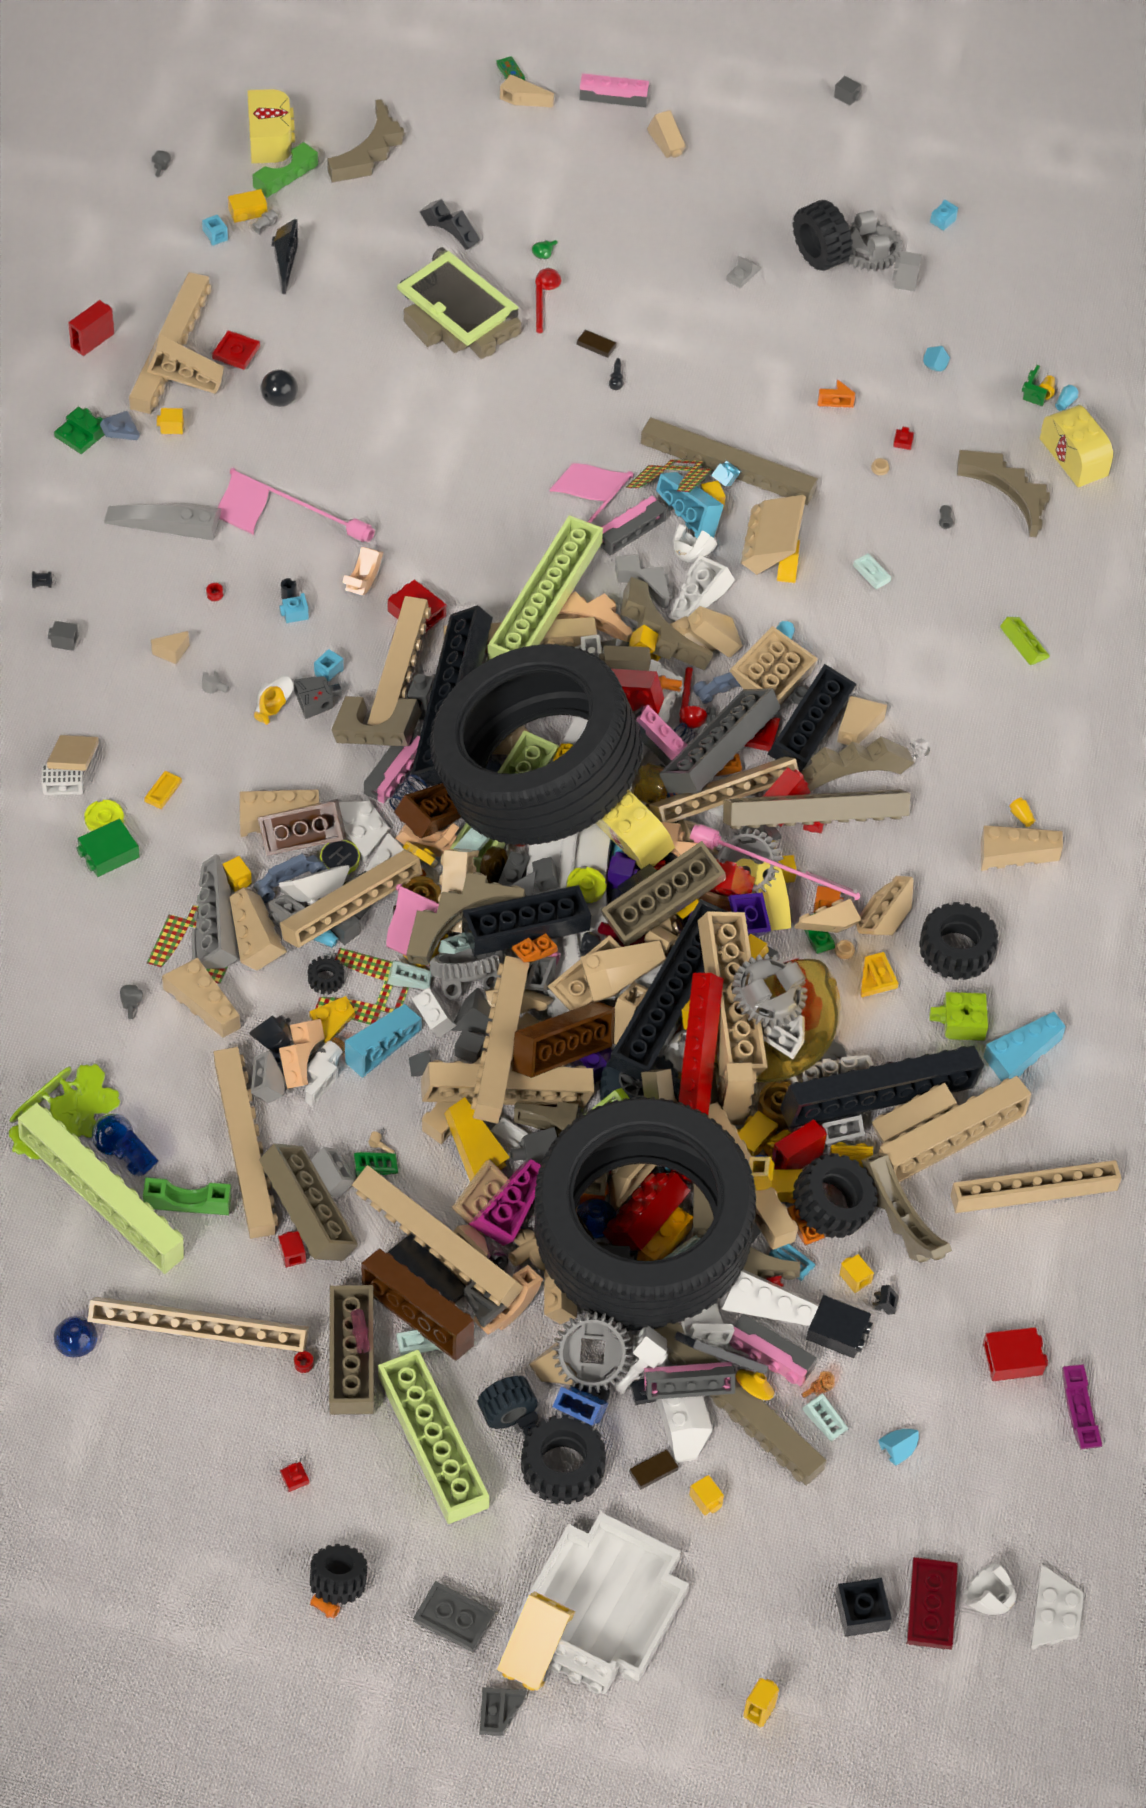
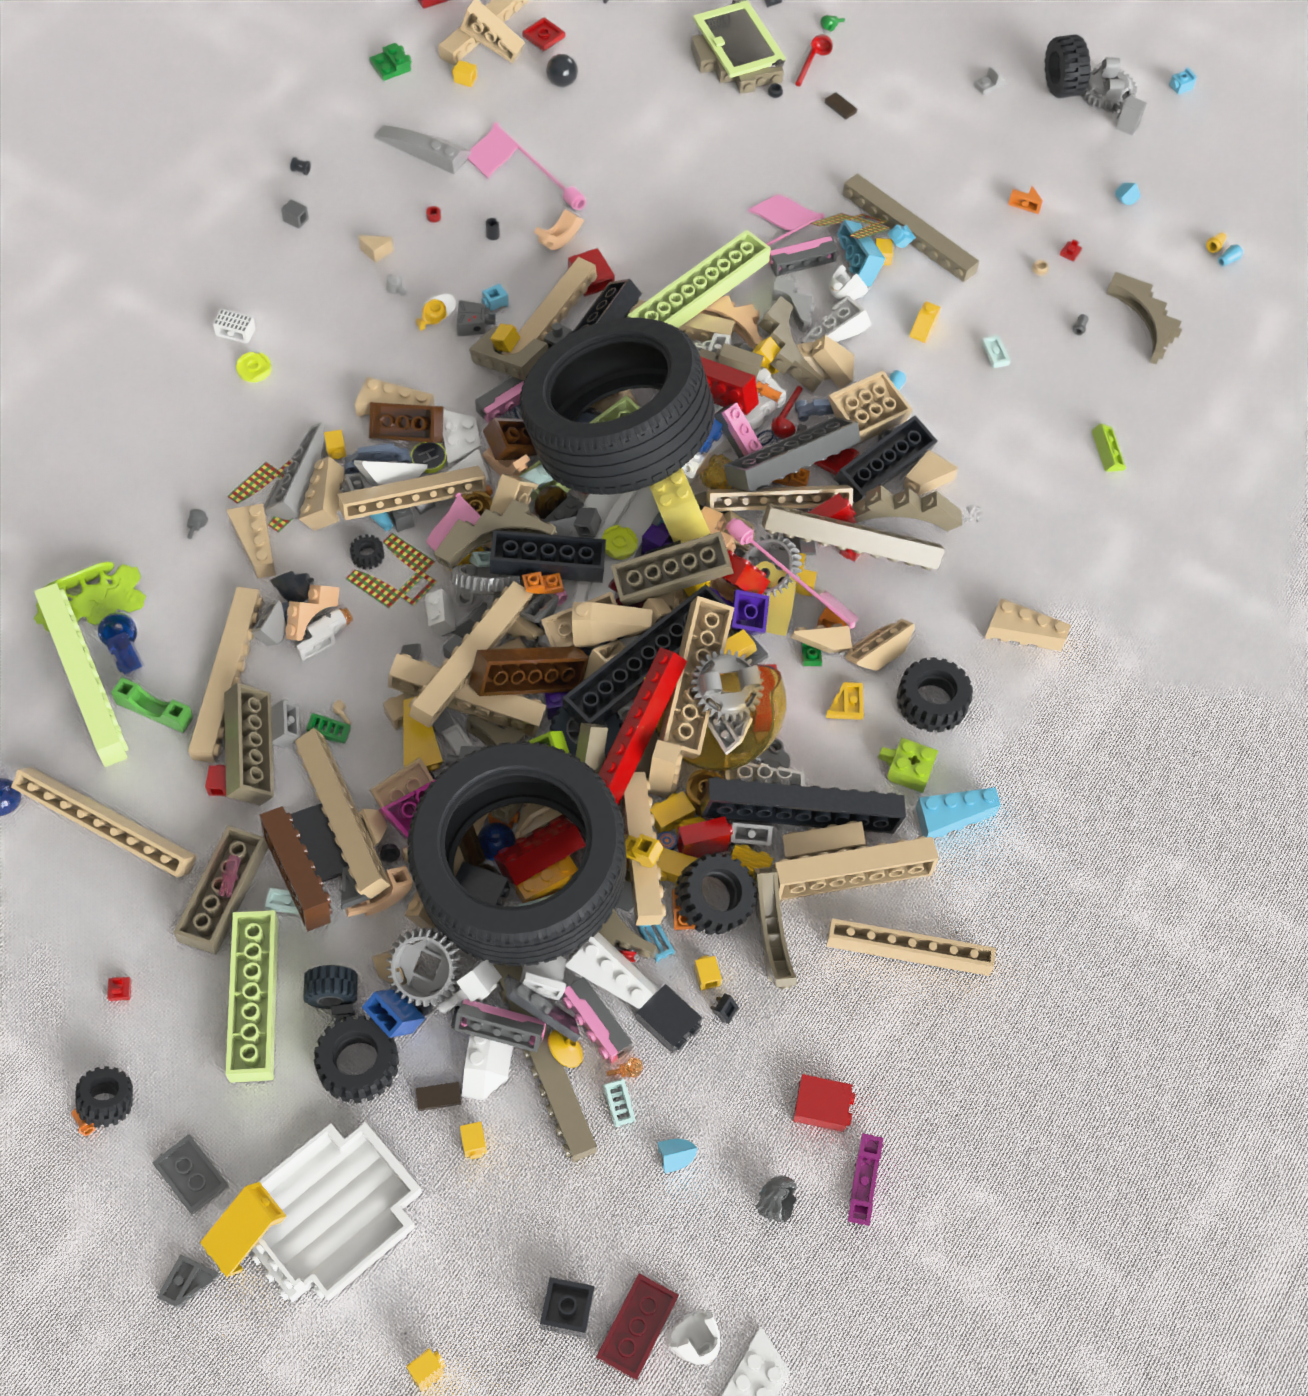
camera: 20 degrees right, 5 degrees up
tan tile [47,735,99,771] -> none
green brick [76,818,140,877] -> none
sand blue wing [100,411,140,440] -> none
yellow tile [144,771,182,810] -> none
medium azure brick [279,593,309,623] -> none
red bush [294,1351,314,1373] -> none
yellow wing [309,996,355,1043] -> none
medium azure wedge [345,1004,422,1078] -> none
light aqua slope [387,960,432,989] -> none
yellow wing [402,841,438,868] -> none
black piece [579,932,602,956] -> none
black bar [609,358,623,390] -> none
tan slope [741,495,806,575] -> none
tan plate [835,940,855,959] -> none
yellow cone [1009,797,1036,827] -> none
green bracket [1022,365,1048,407] -> none
light yellow brick [1039,405,1113,487] -> none
none -> yellow brick [490,323,521,353]
none -> dark grey hair [755,1175,797,1223]
none -> black plate [768,83,783,98]

